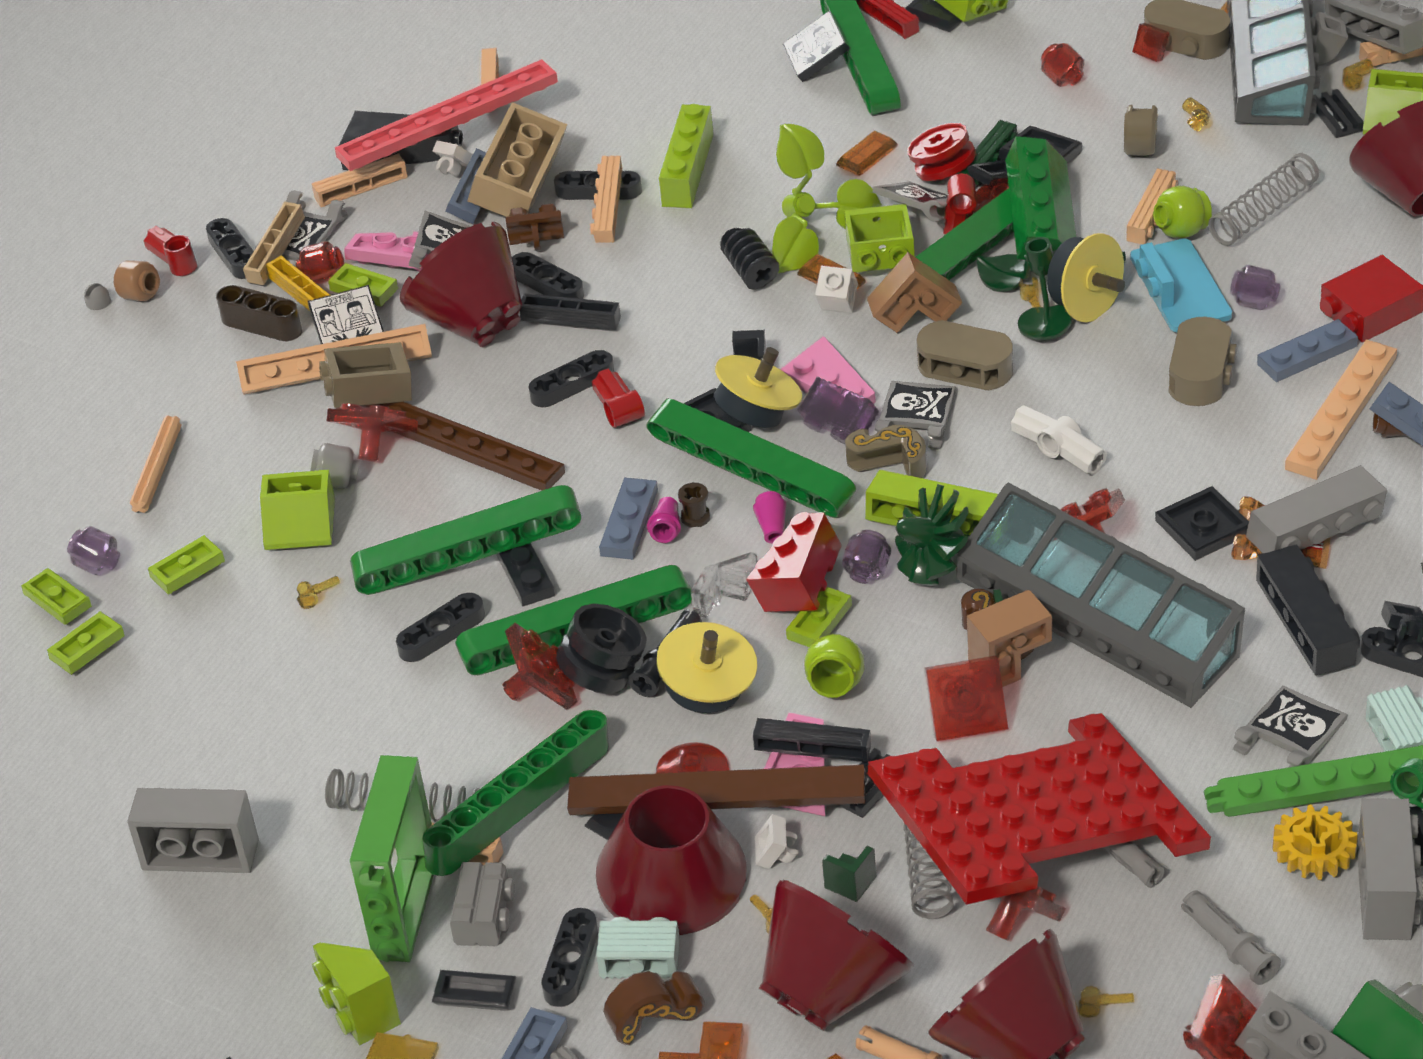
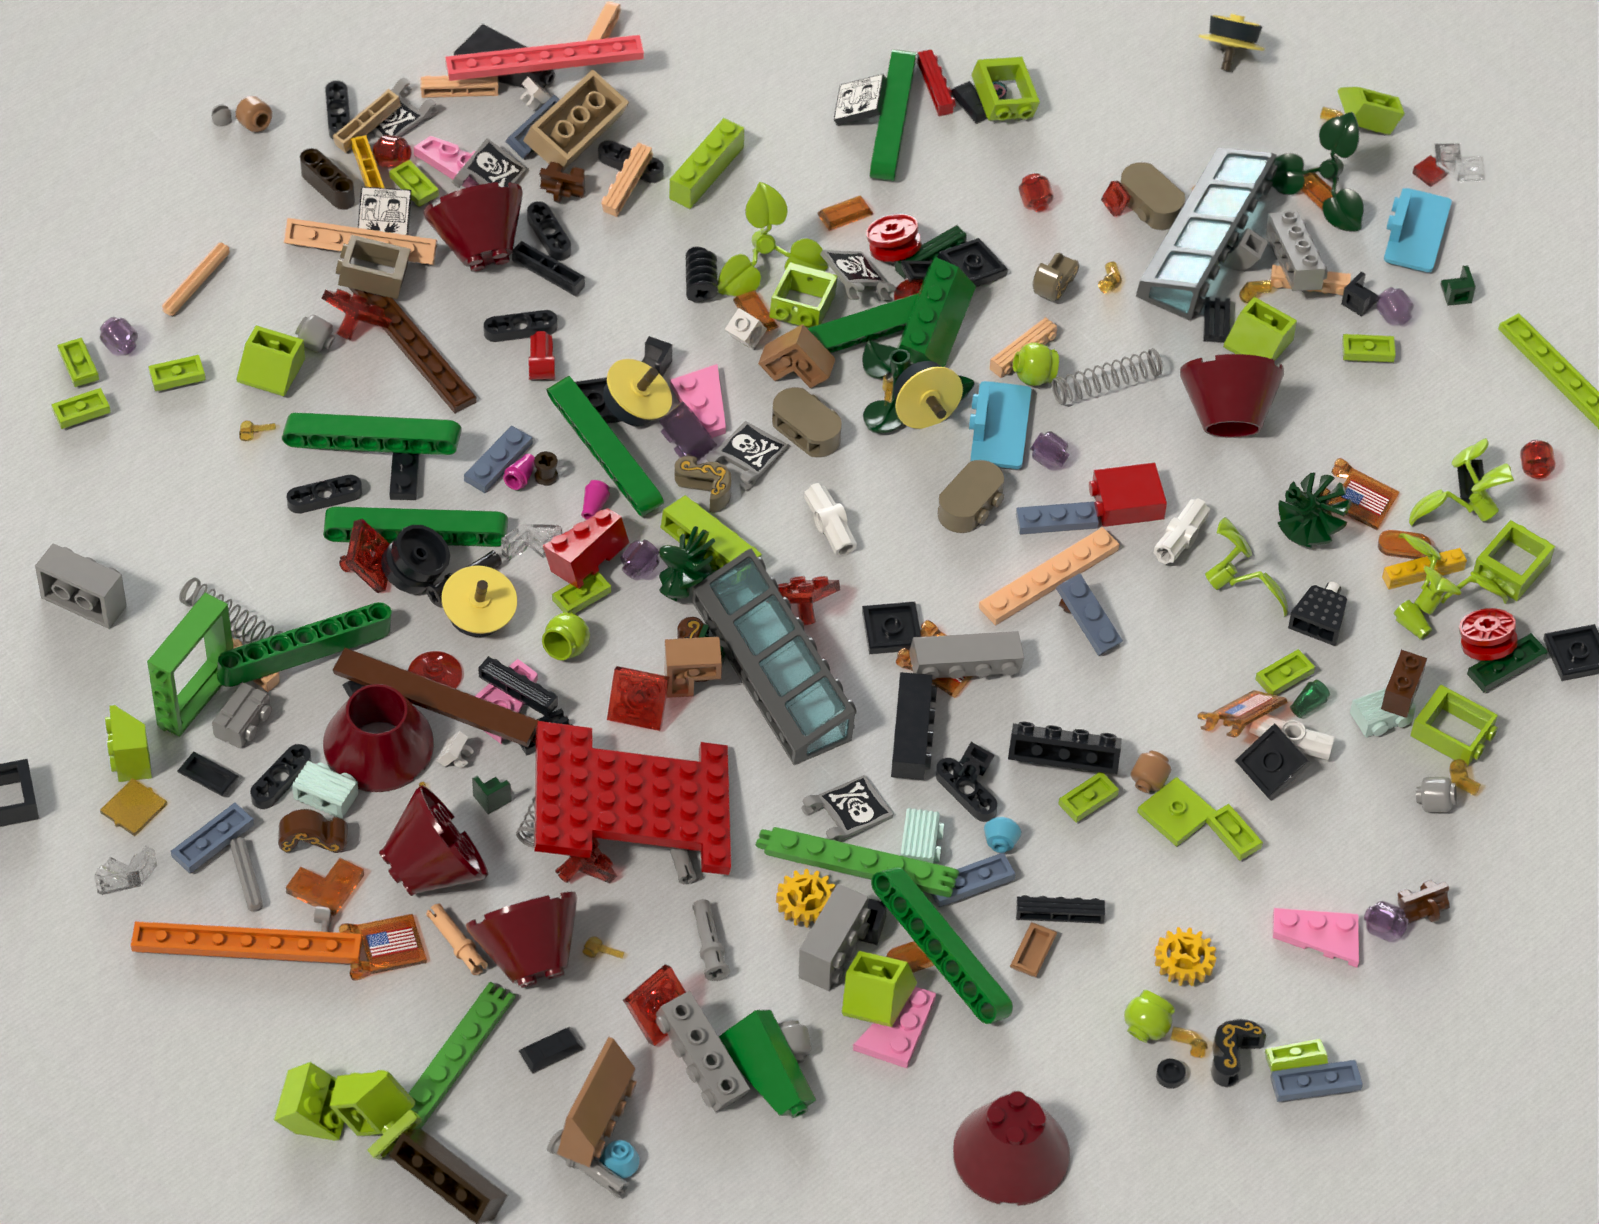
camera: 15 degrees right, 10 degrees up
red piece [143,225,197,276] -> none
red piece [943,174,976,234] -> none

